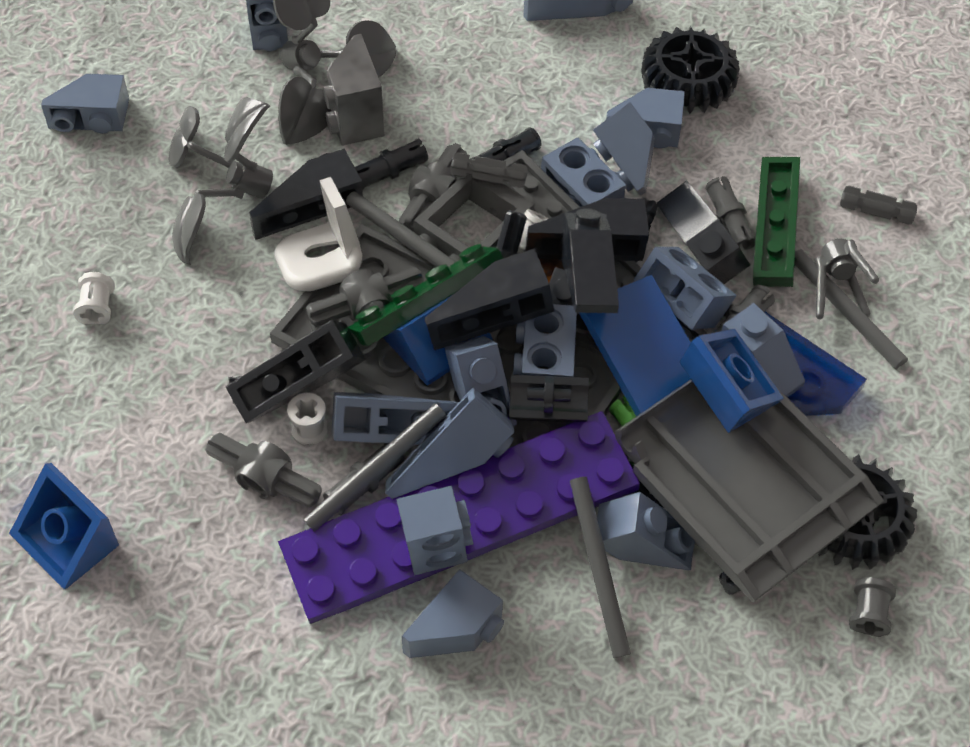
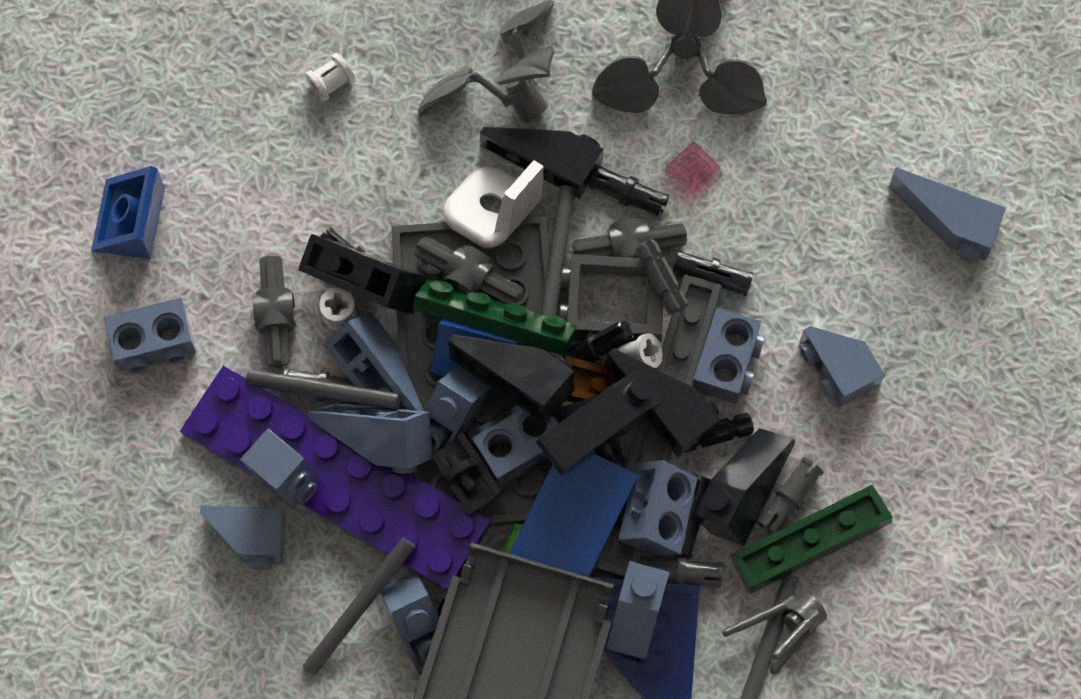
camera: 55 degrees right, 15 degrees up
flat silver slope [323,34,385,146] -> none
sand blue slope [593,102,655,196] -> none
black gear [641,26,740,114] -> none
blue slope [680,329,784,433] -> none
dark grey axle [840,185,917,225] -> none
none -> sand blue brick [104,298,196,374]
none -> clear pink tile [666,141,721,195]

